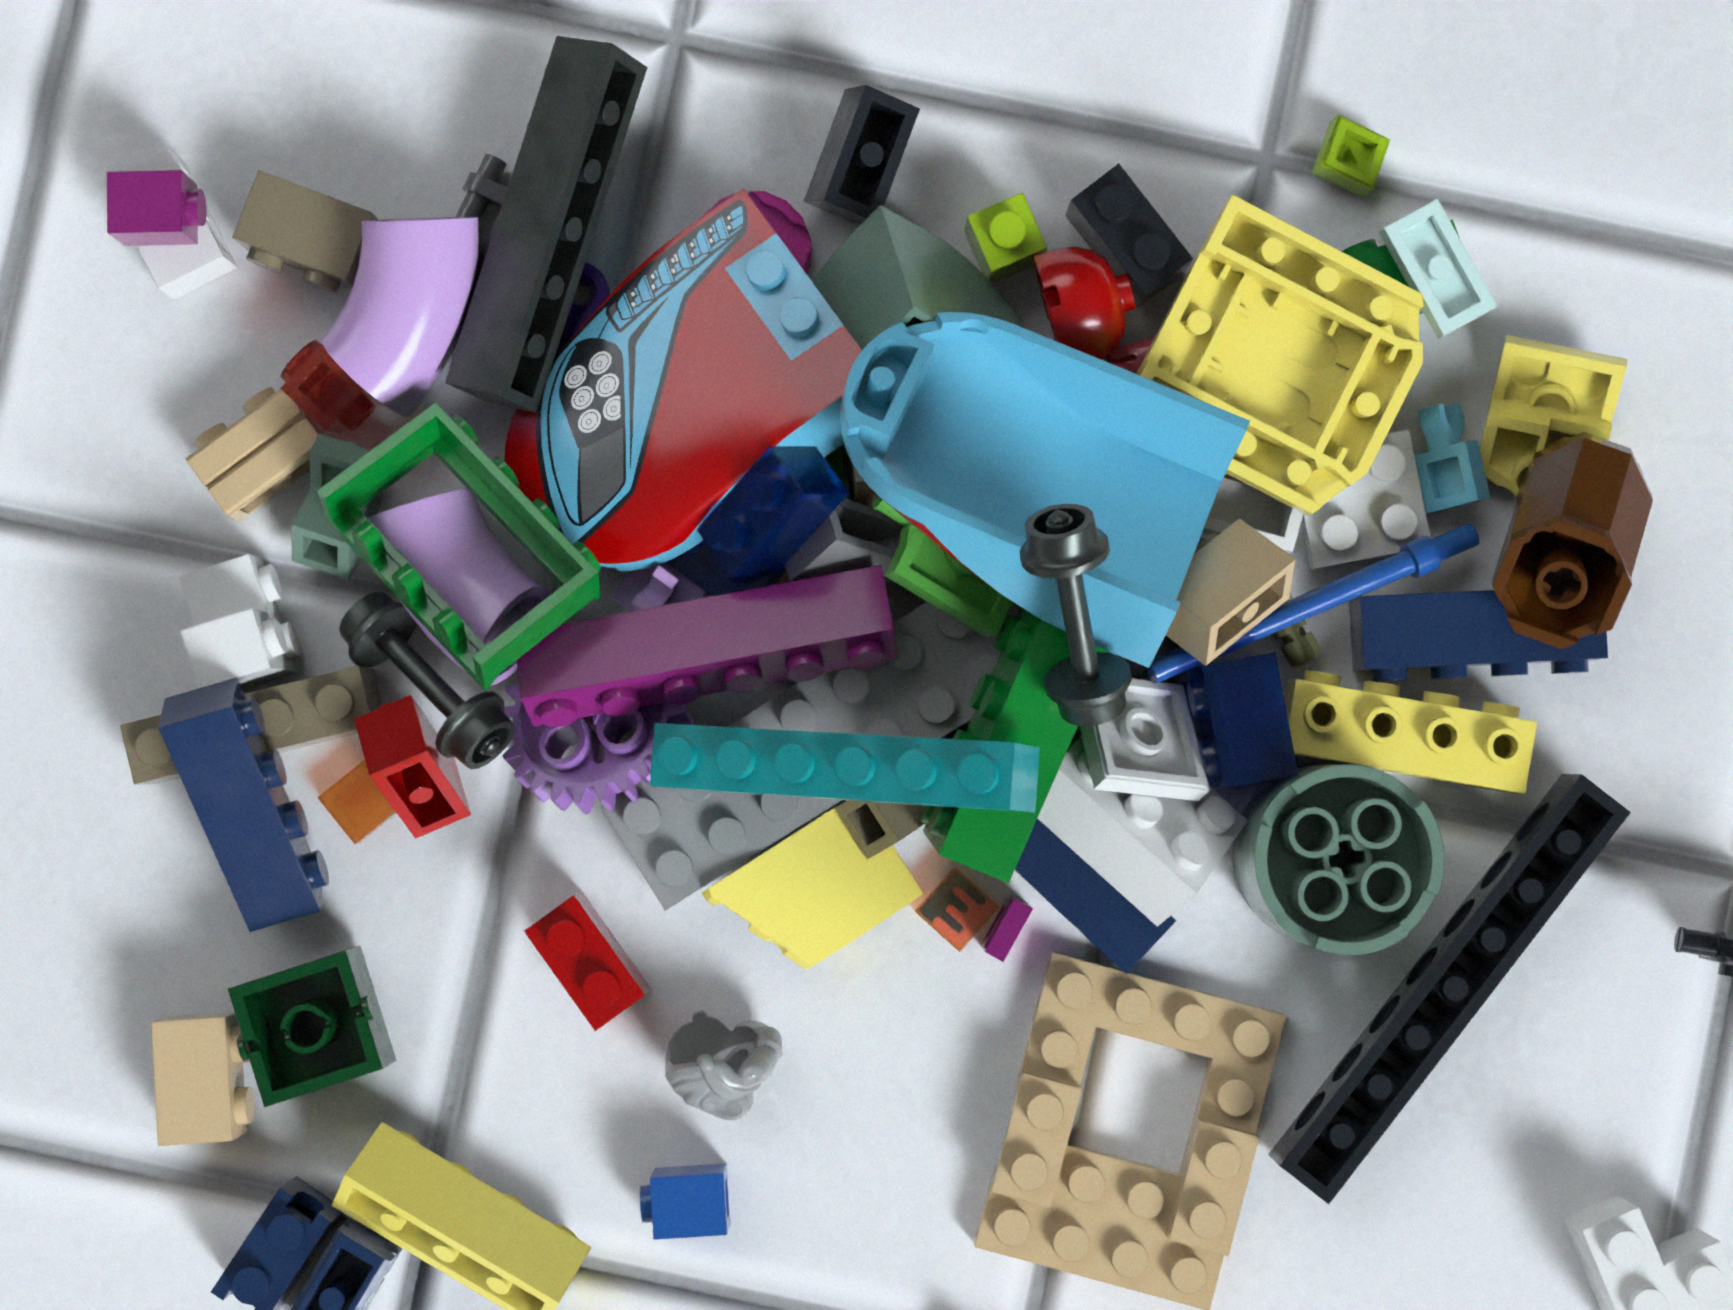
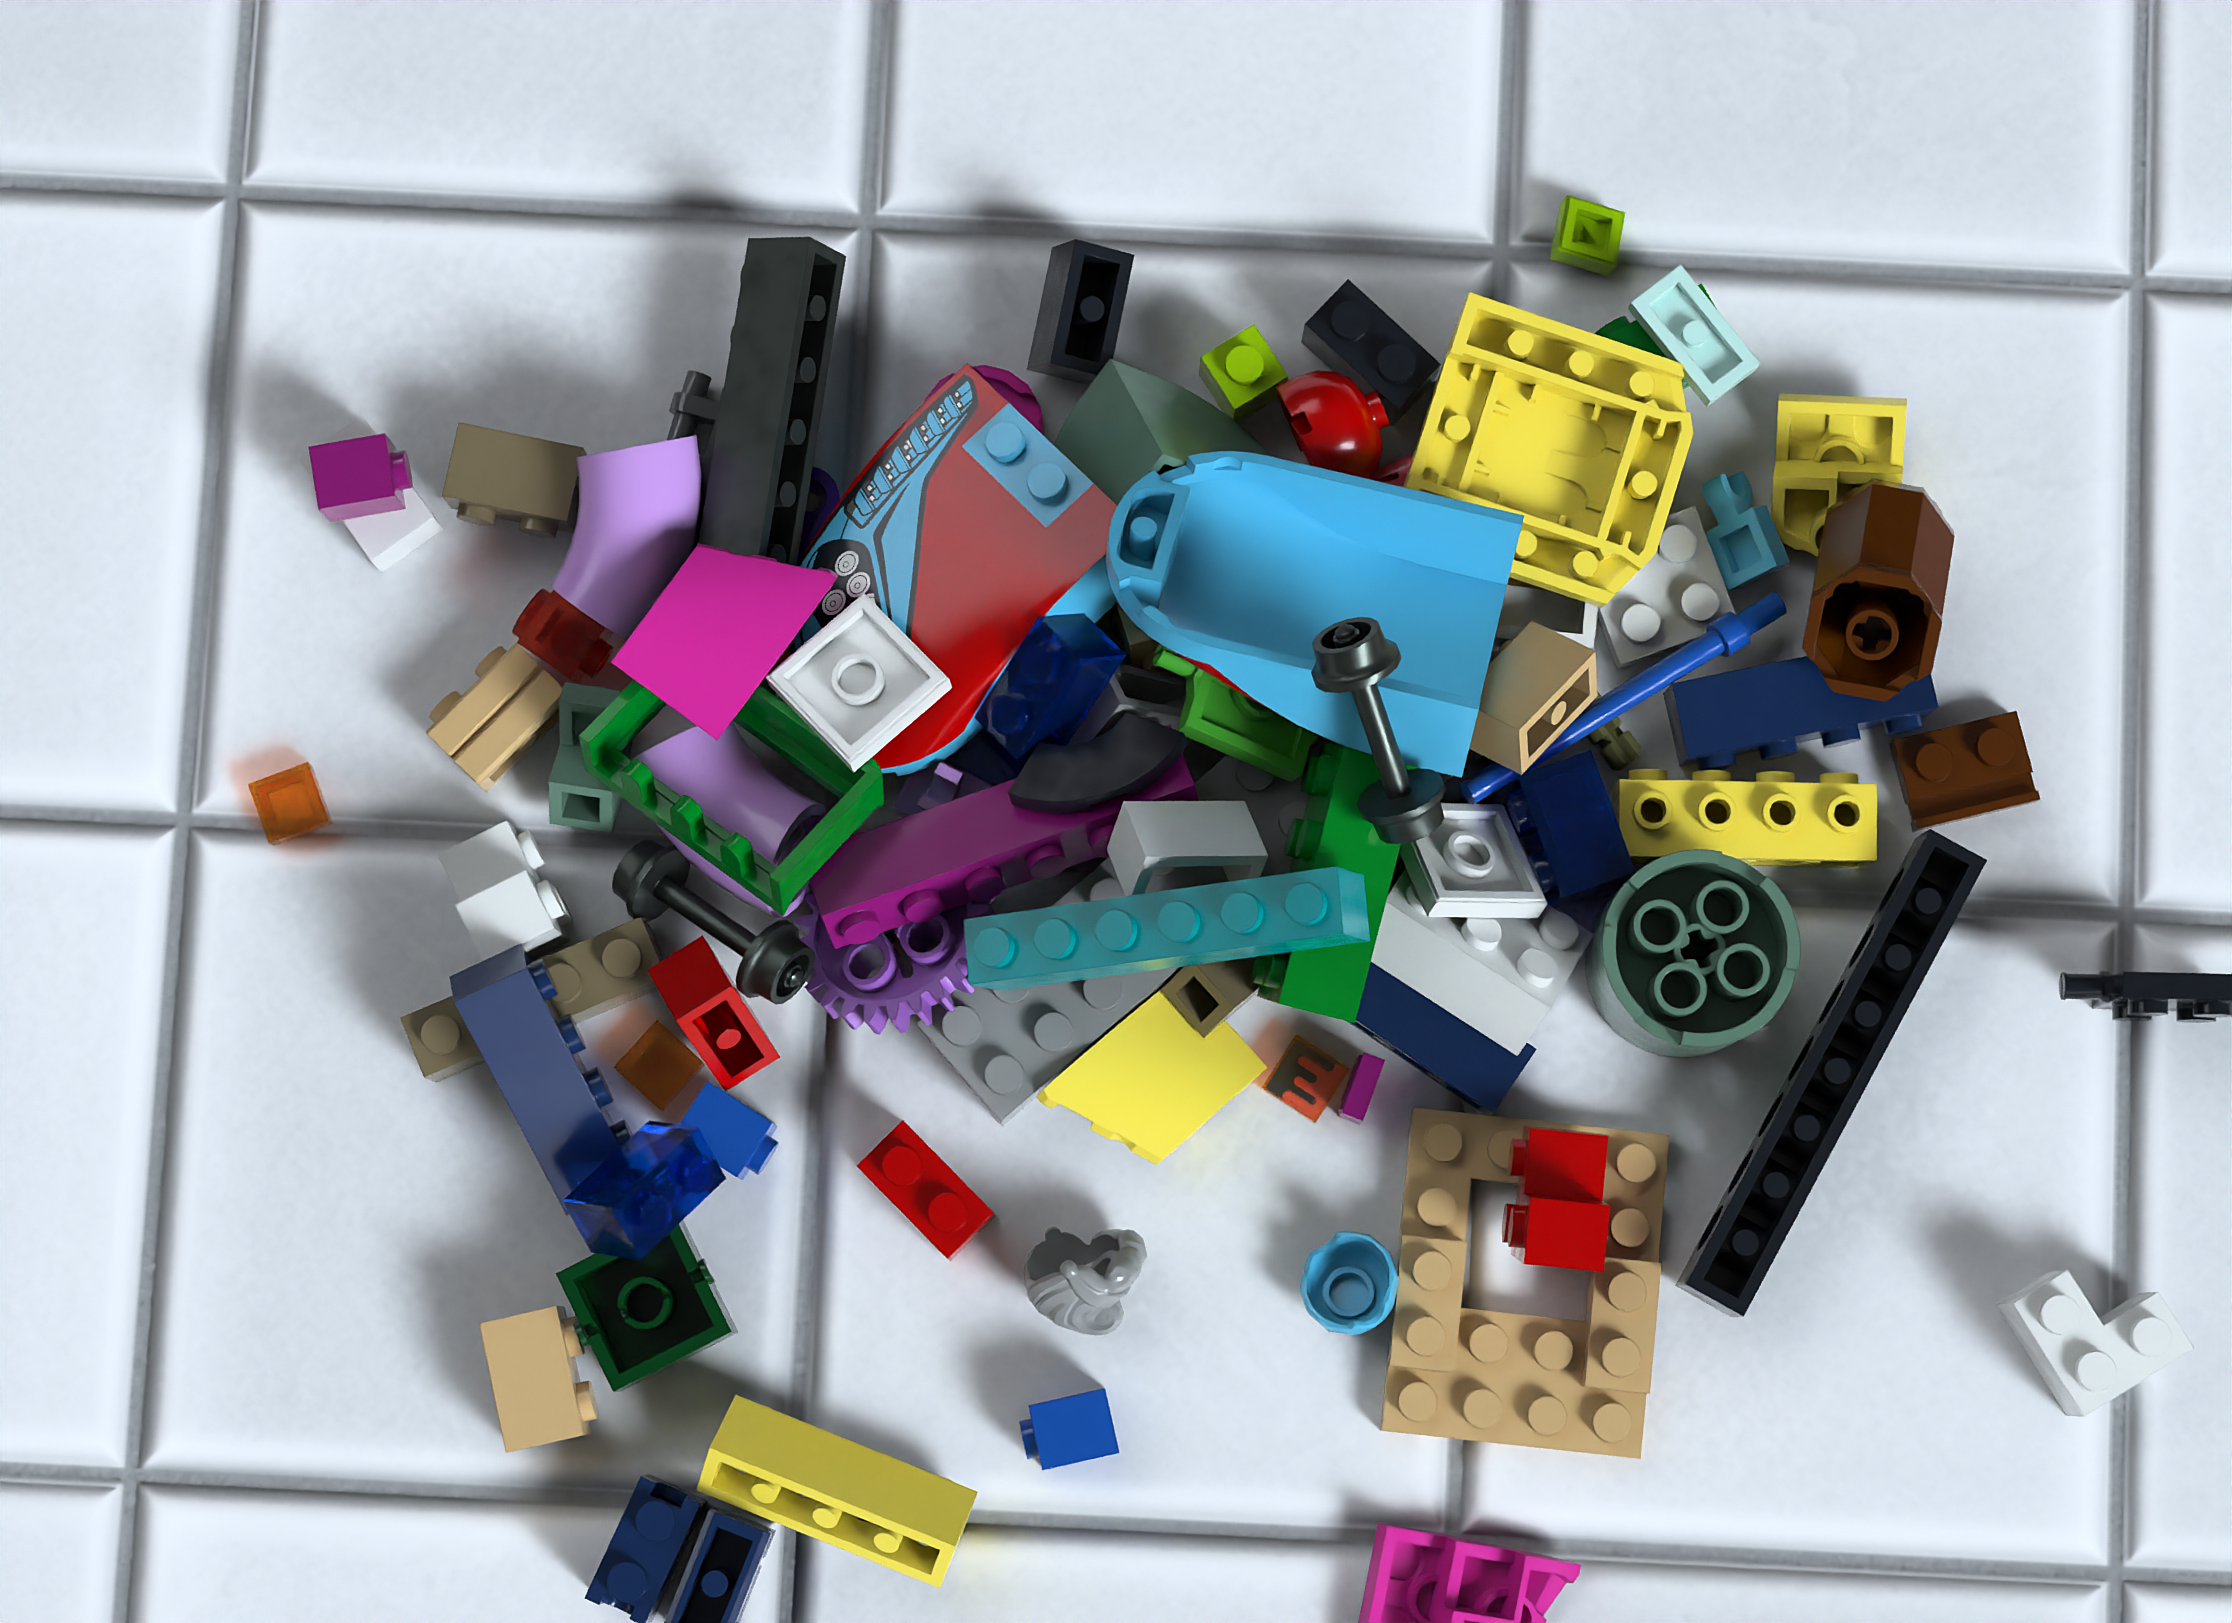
camera: 10 degrees left, 5 degrees down
none -> clear orange tile [248,762,333,846]
none -> clear blue brick [562,1120,726,1260]
none -> dark pink slope [611,543,838,740]
none -> blue brick [672,1081,779,1180]
none -> white tile [766,593,952,773]
none -> black tile [1008,712,1187,814]
none -> white panel [1107,801,1268,896]
none -> medium azure hair [1300,1230,1399,1335]
none -> red brick [1502,1125,1610,1272]
none -> reddish brown plate [1889,711,2040,832]

